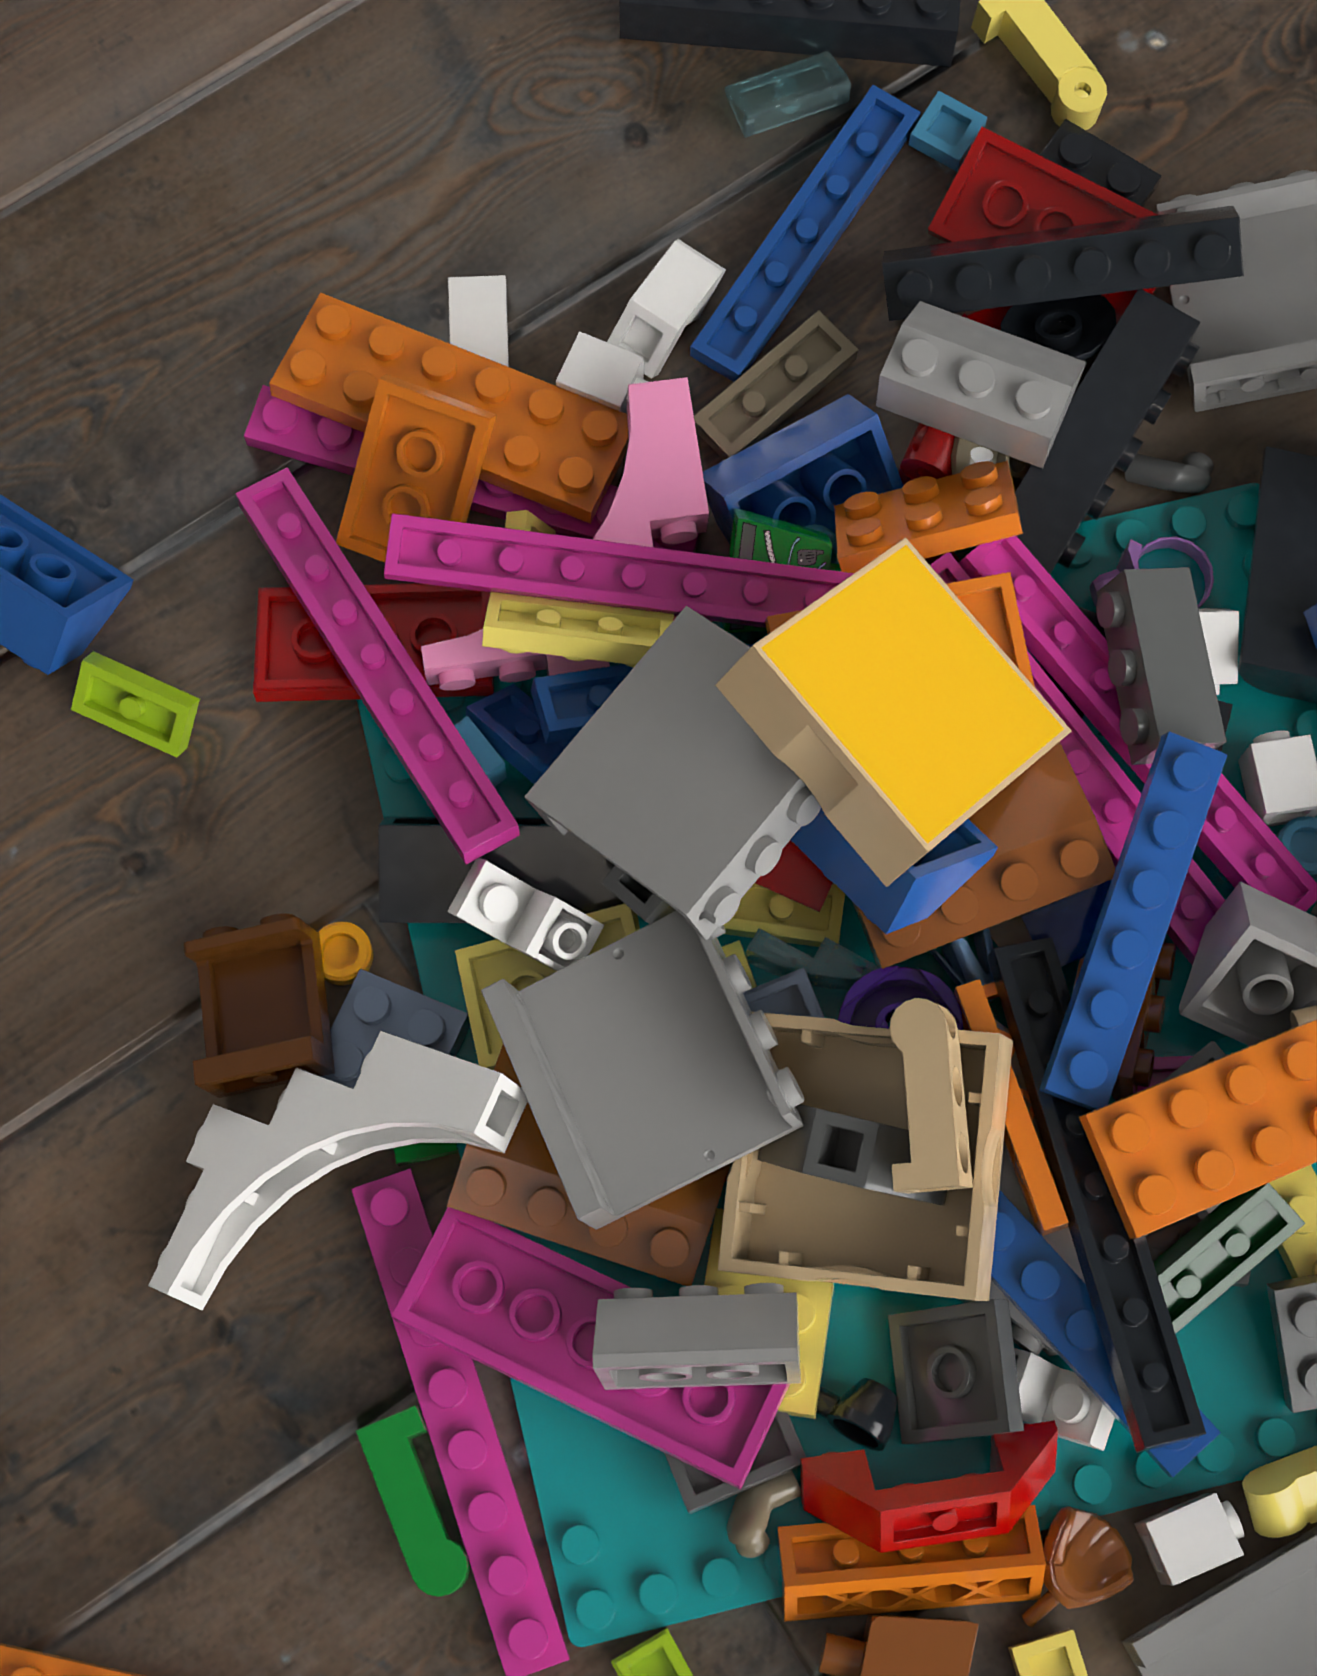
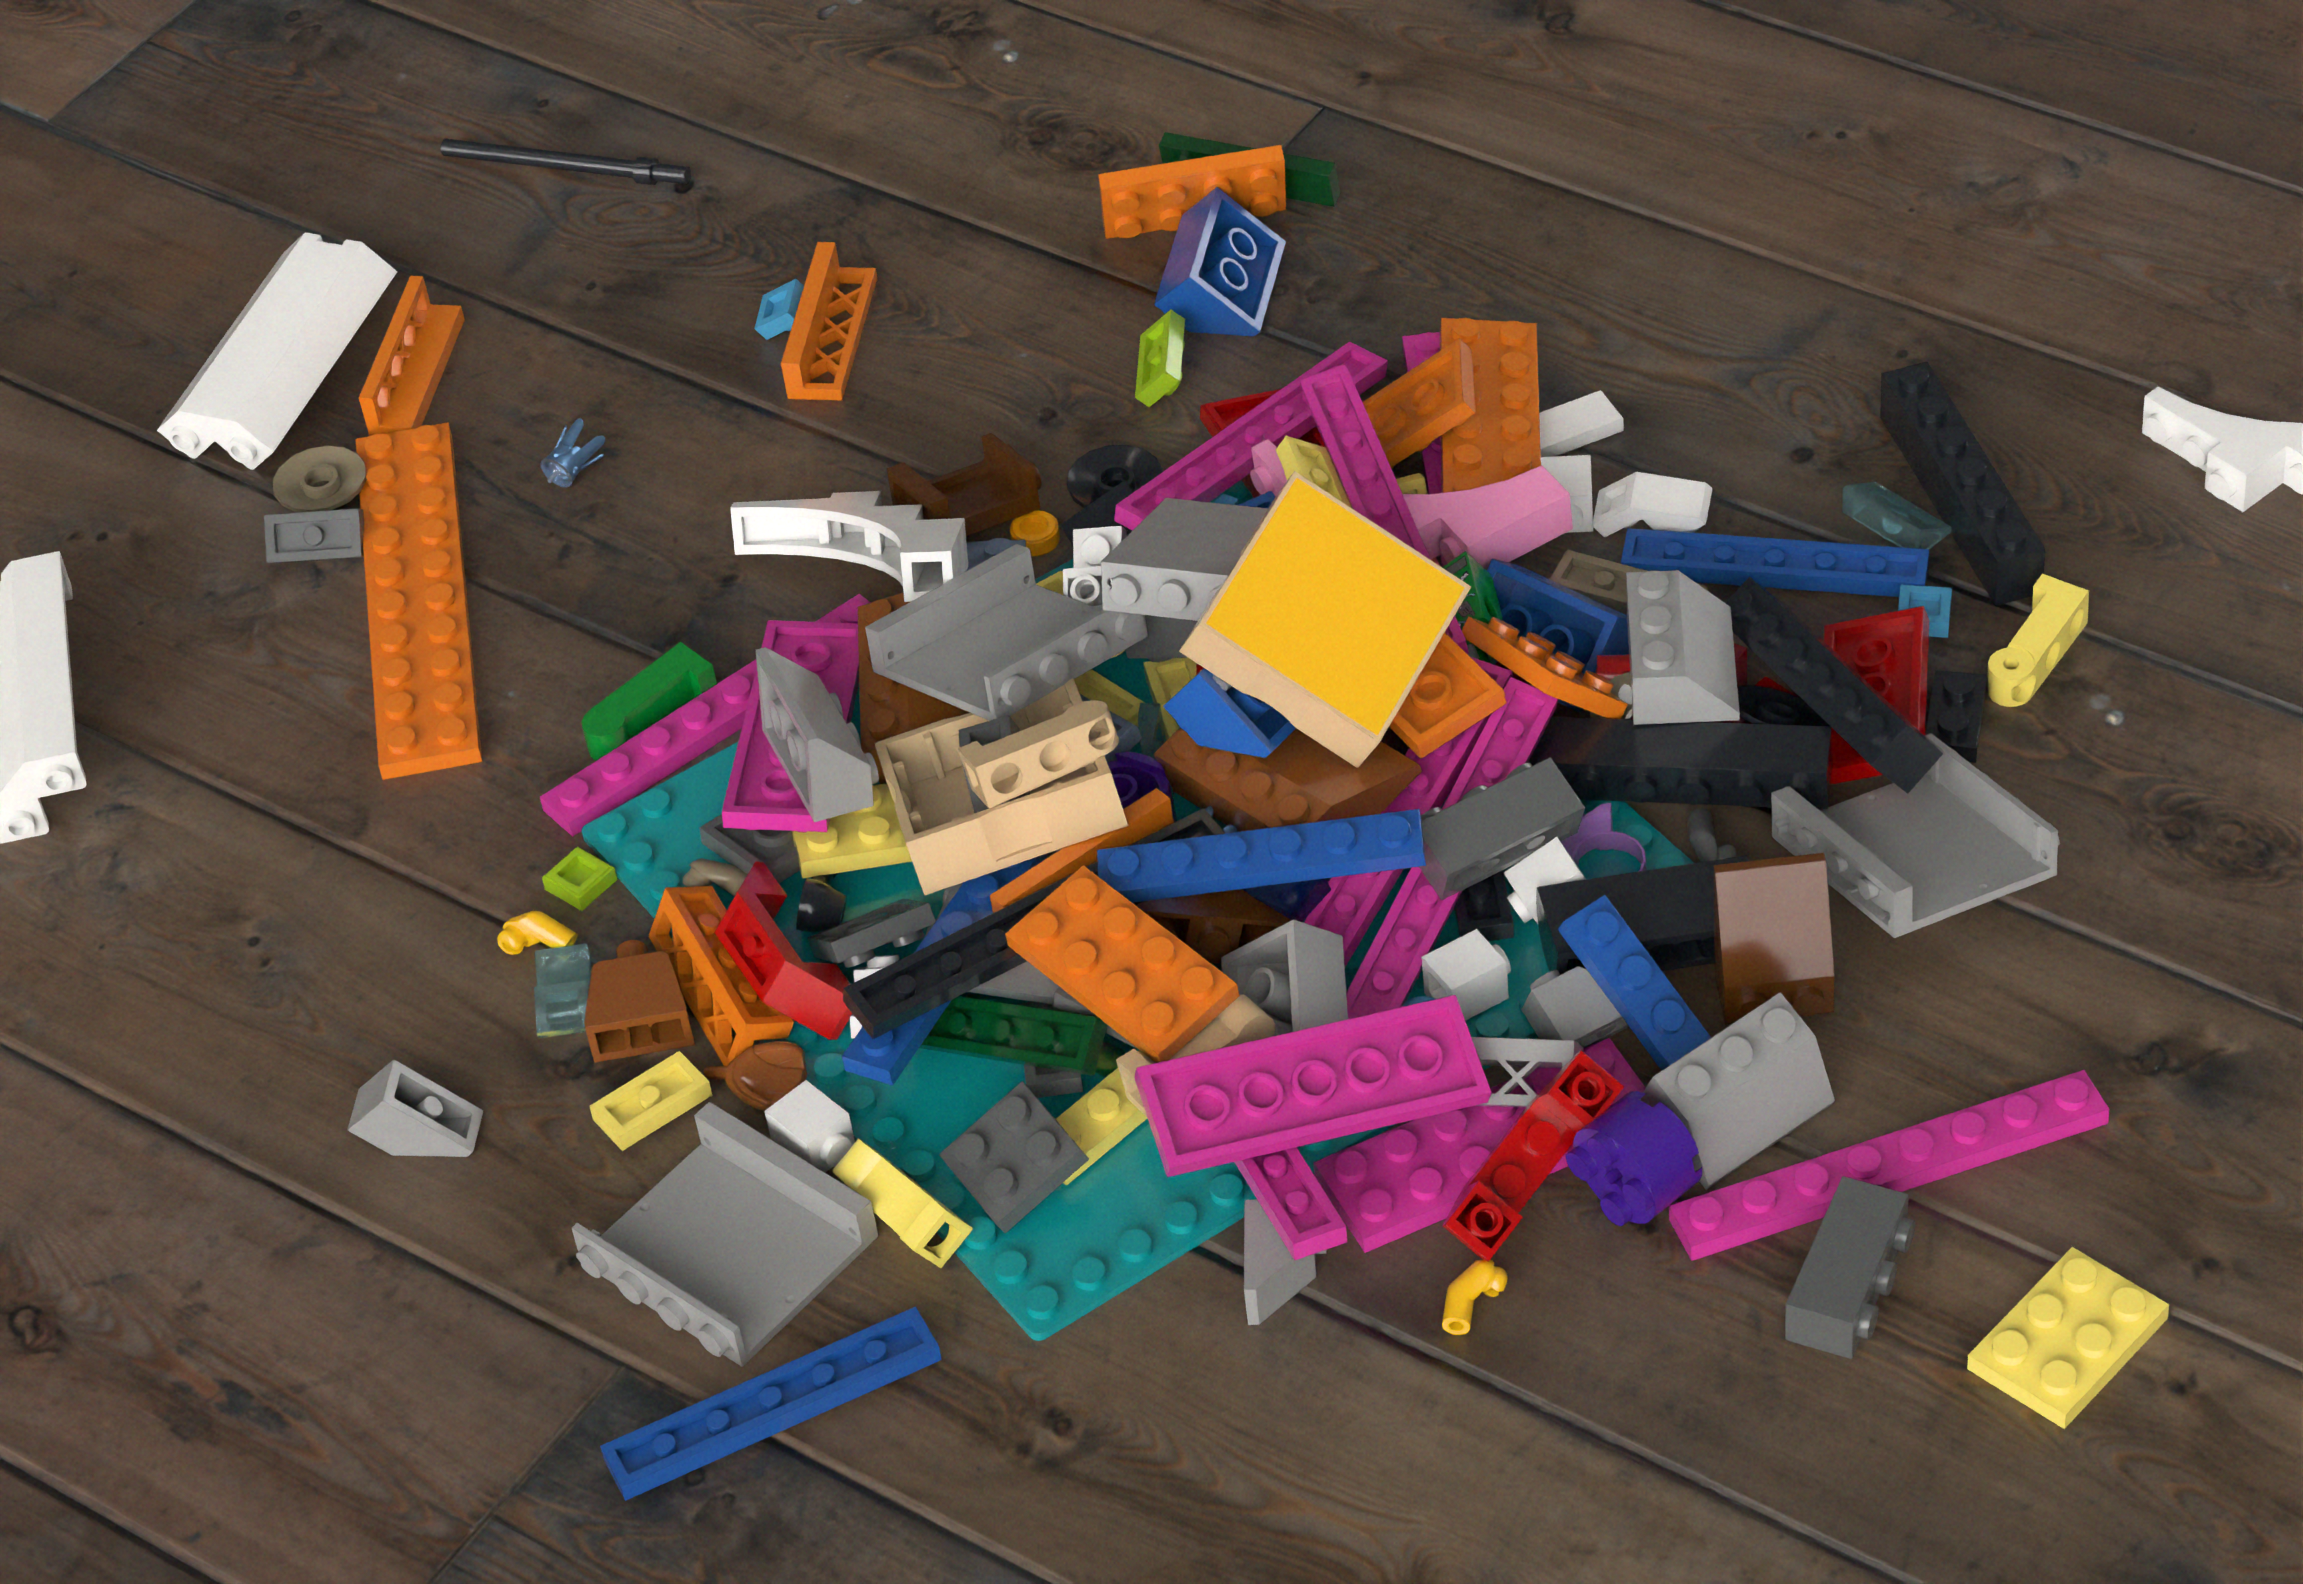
camera: 75 degrees right, 30 degrees down
none -> black dish [1067,445,1163,508]

